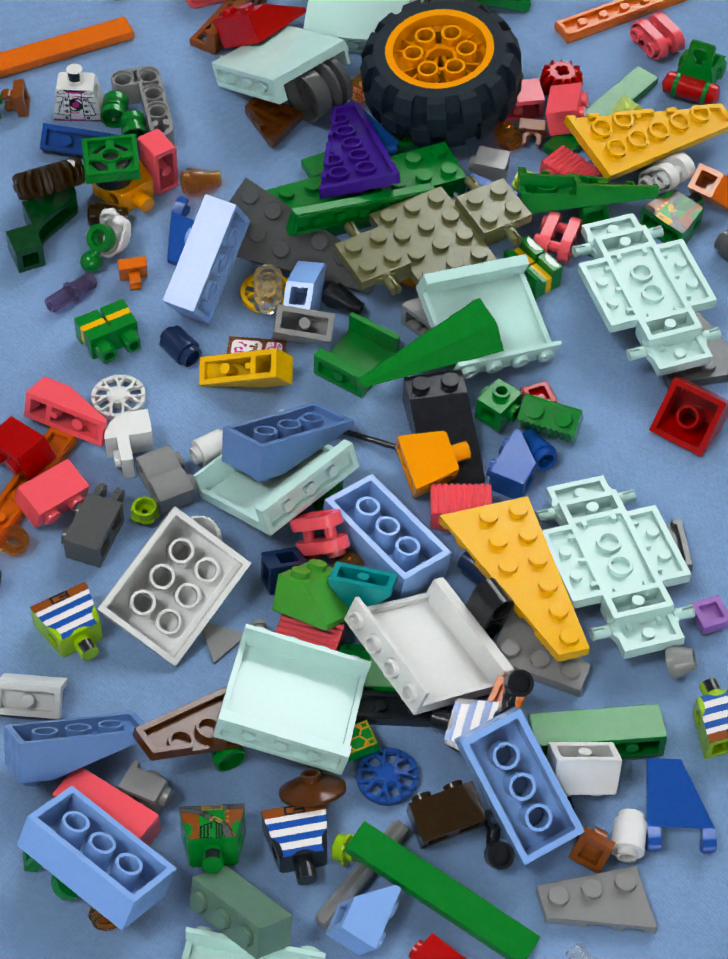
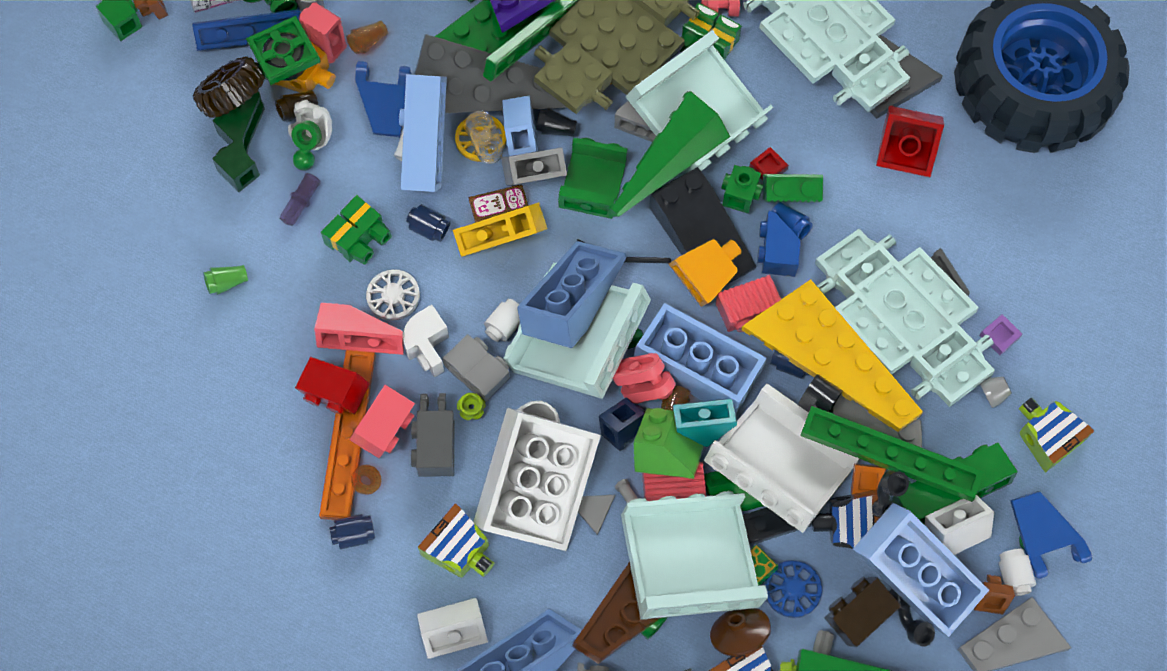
camera: 20 degrees left, 15 degrees up
orange tile [118,256,148,291] -> none
none -> green plate [800,406,984,502]

